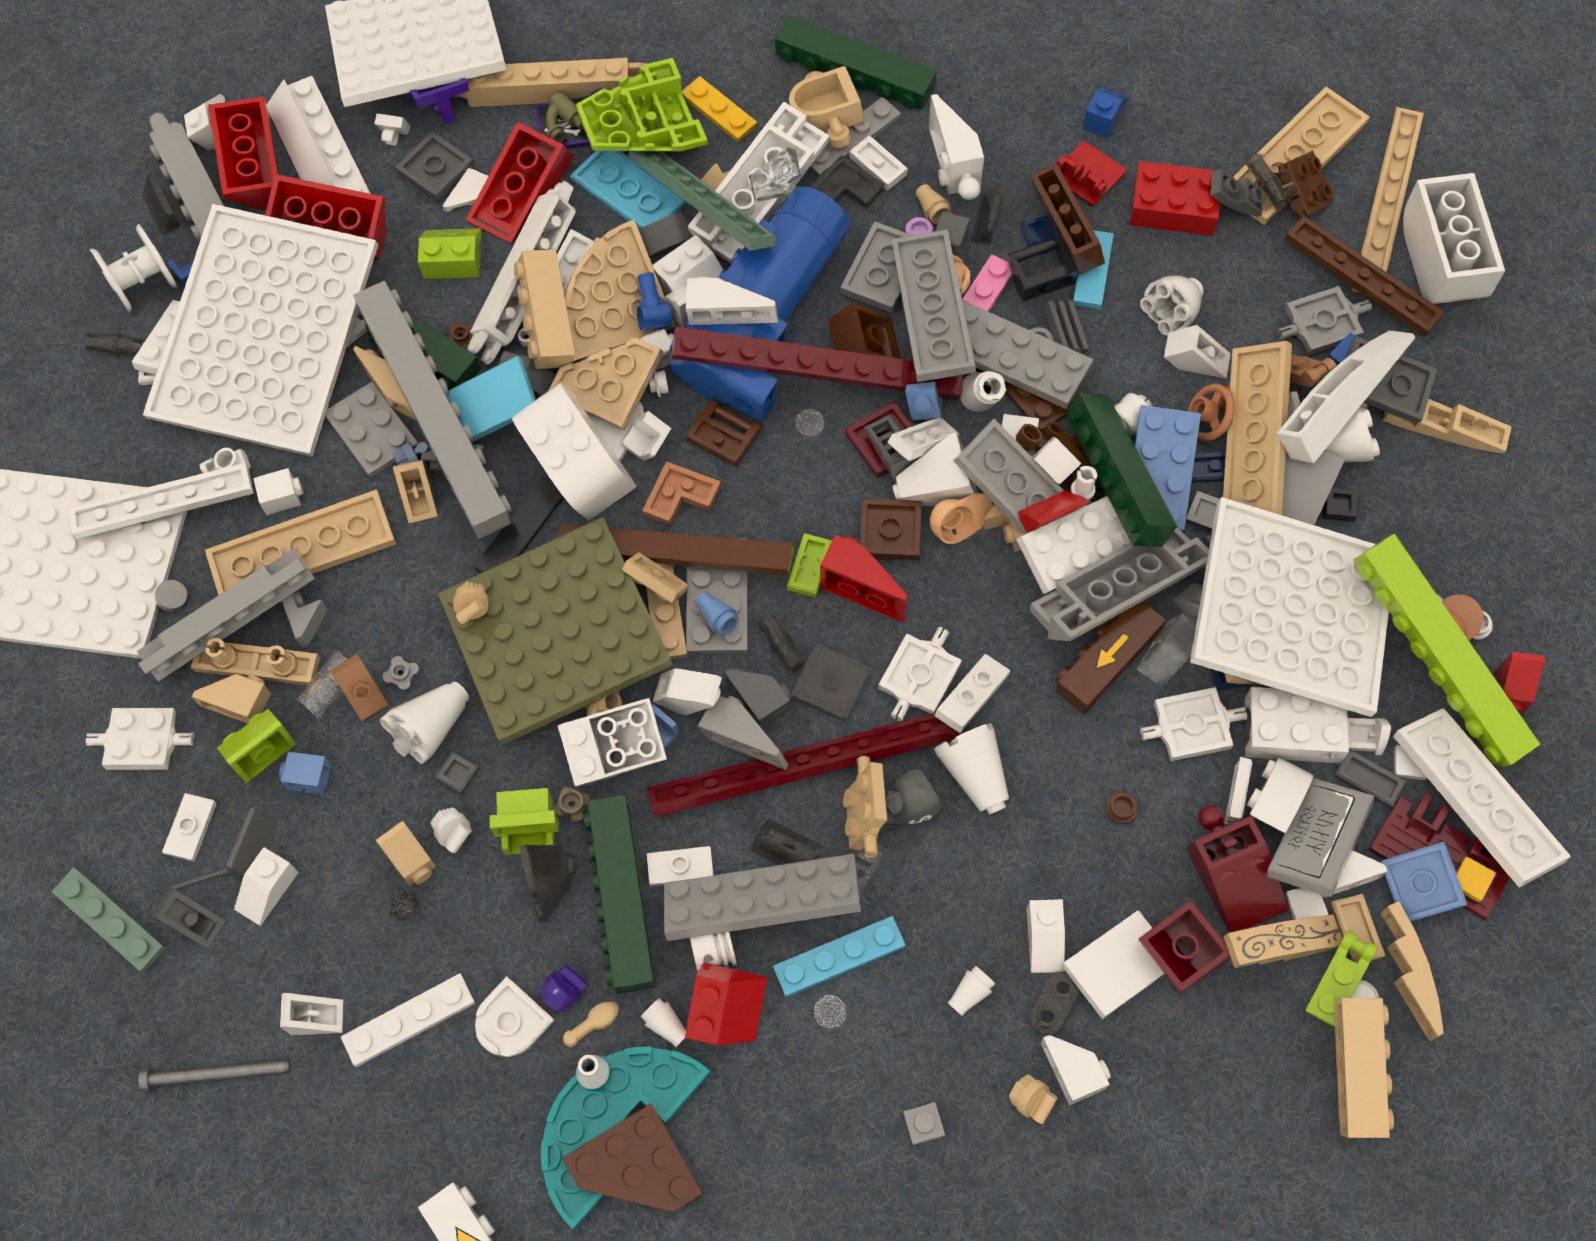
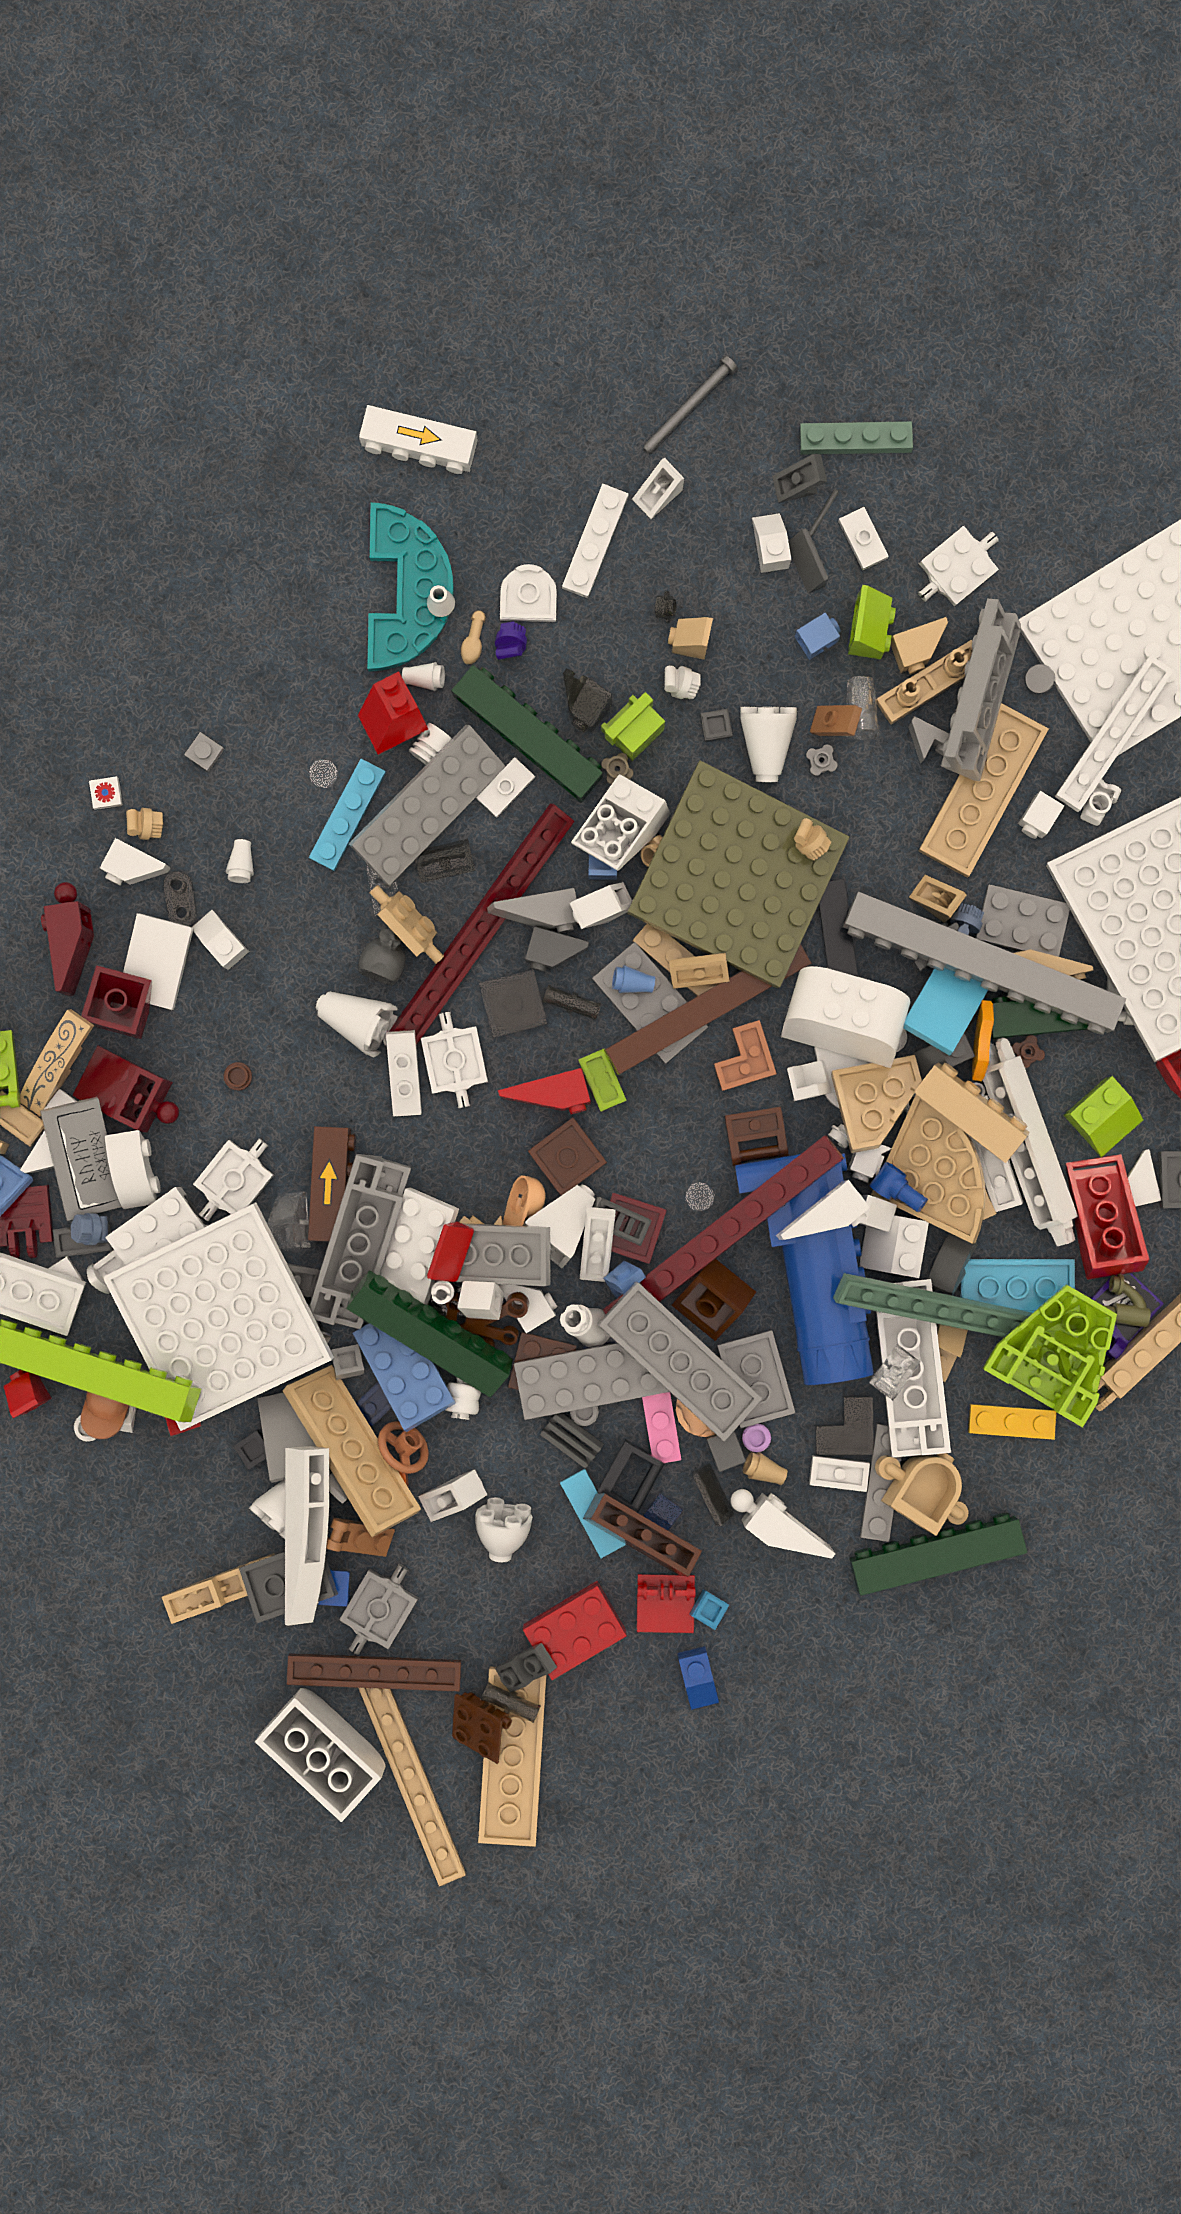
camera: 140 degrees right, 20 degrees up
reddish brown plate [561,1103,703,1212] -> none
white tile [1224,757,1252,825] -> none
none -> dark red slope [41,882,94,996]
none -> sand blue piece [71,1213,108,1245]
none -> white tile [89,776,123,810]
none -> dark azure tile [689,1589,729,1630]
none -> light orange tile [972,1000,994,1081]

